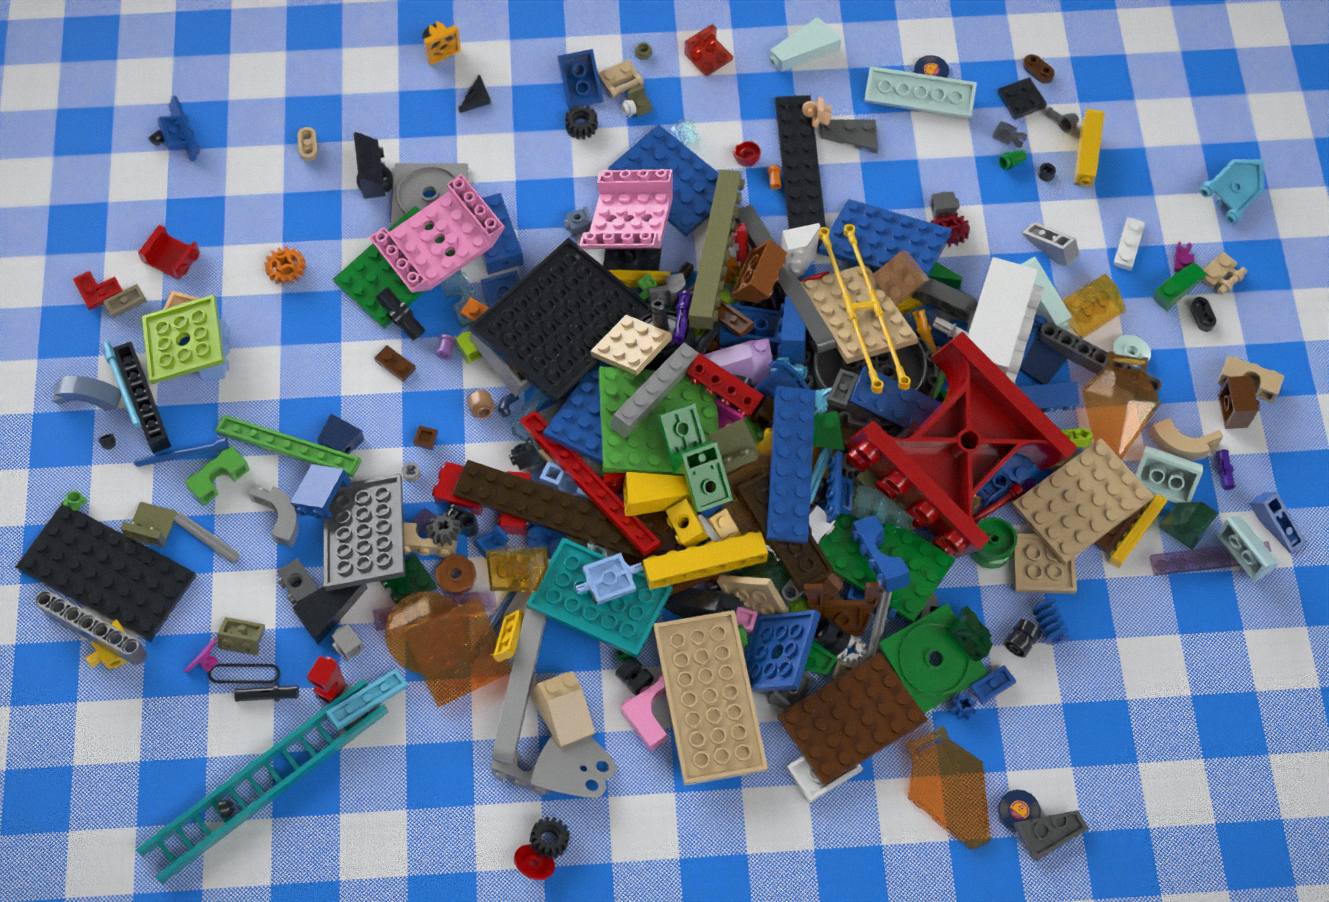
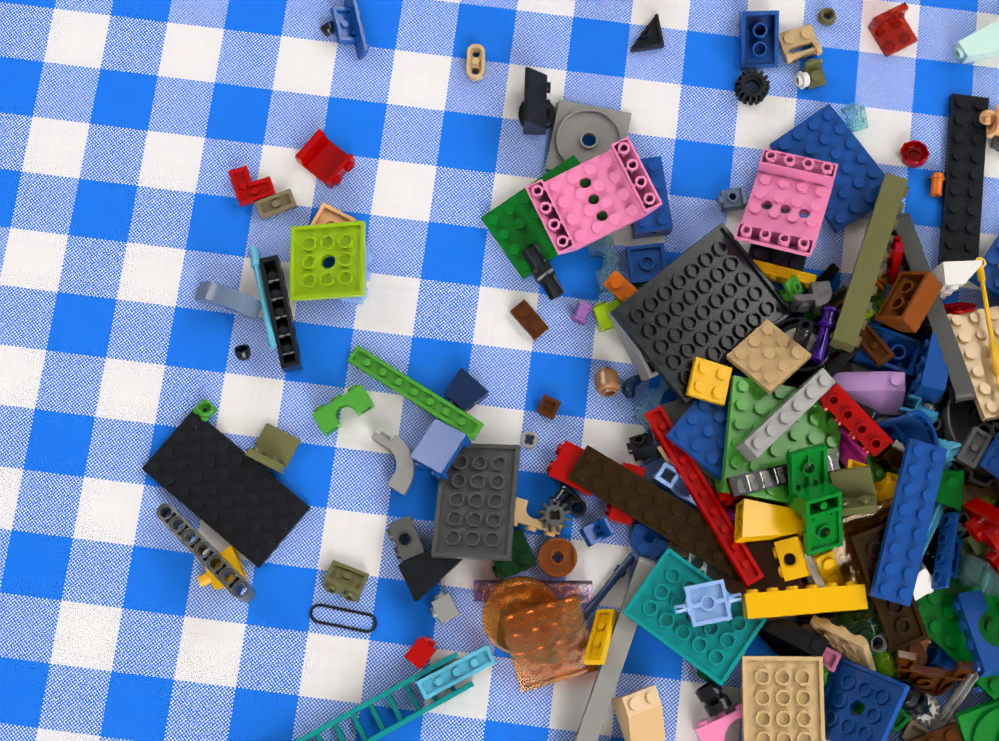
camera: 10 degrees right, 15 degrees up
blue piece [134,437,229,467] -> none
light grey axle [174,512,240,563] -> none
dark pink piece [184,638,219,673] -> none
black pin [234,685,299,702] -> none
orange gear [264,246,307,286] -> none
clear purple plate [412,508,437,536] -> none
clear yellow slope [486,547,549,592] -> none
none -> yellow plate [686,357,732,406]
none -> tile [726,452,840,498]

